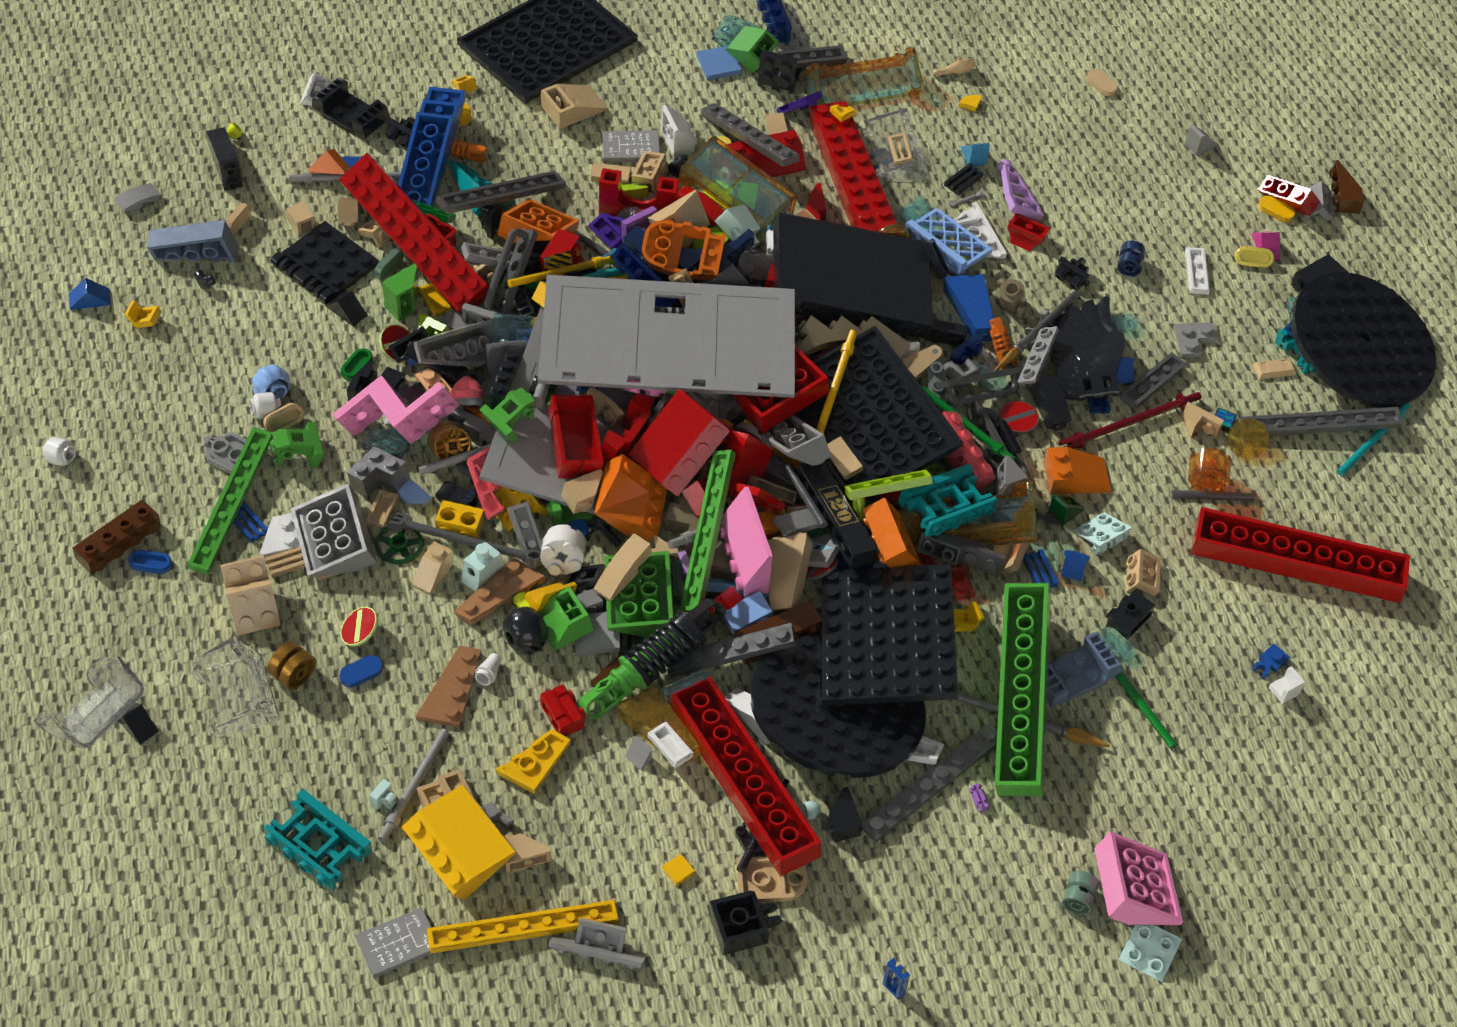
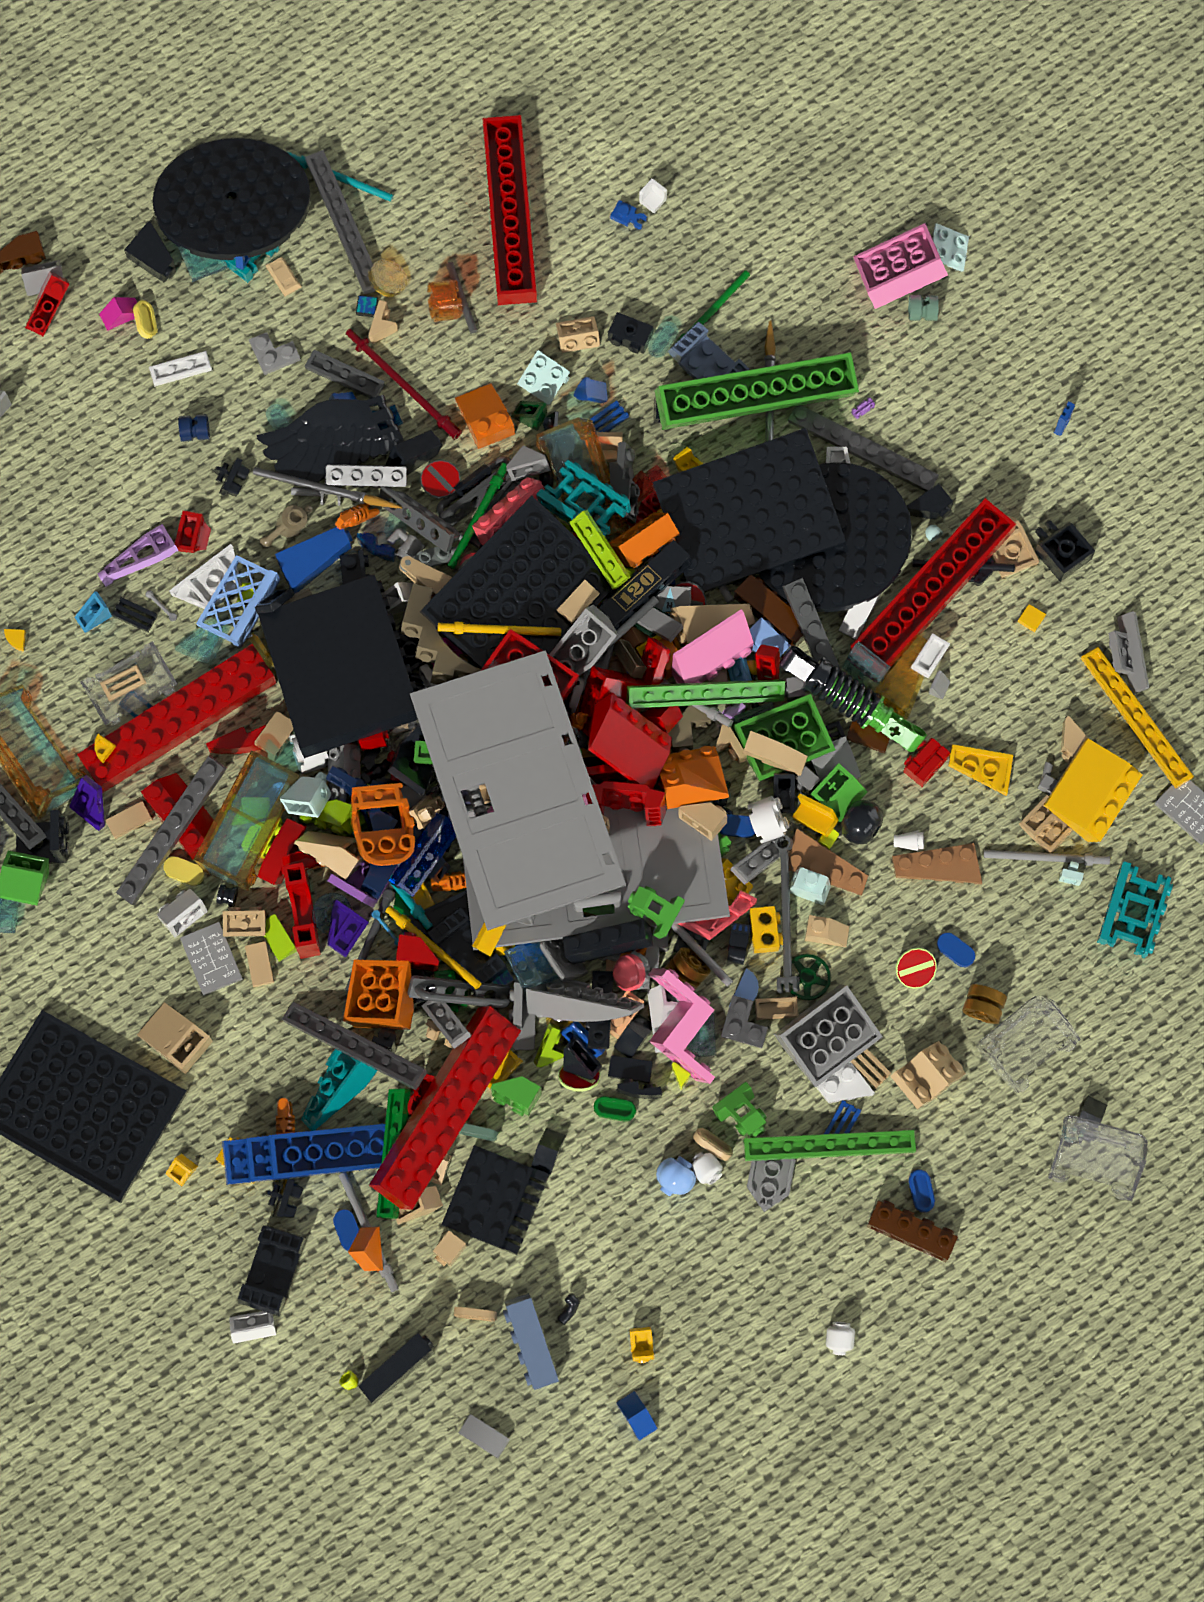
camera: 105 degrees left, 20 degrees up
red piece [548,395,604,479] -> none
medium blue tile [696,45,742,80] -> none
yellow tile [1259,196,1295,222] -> none

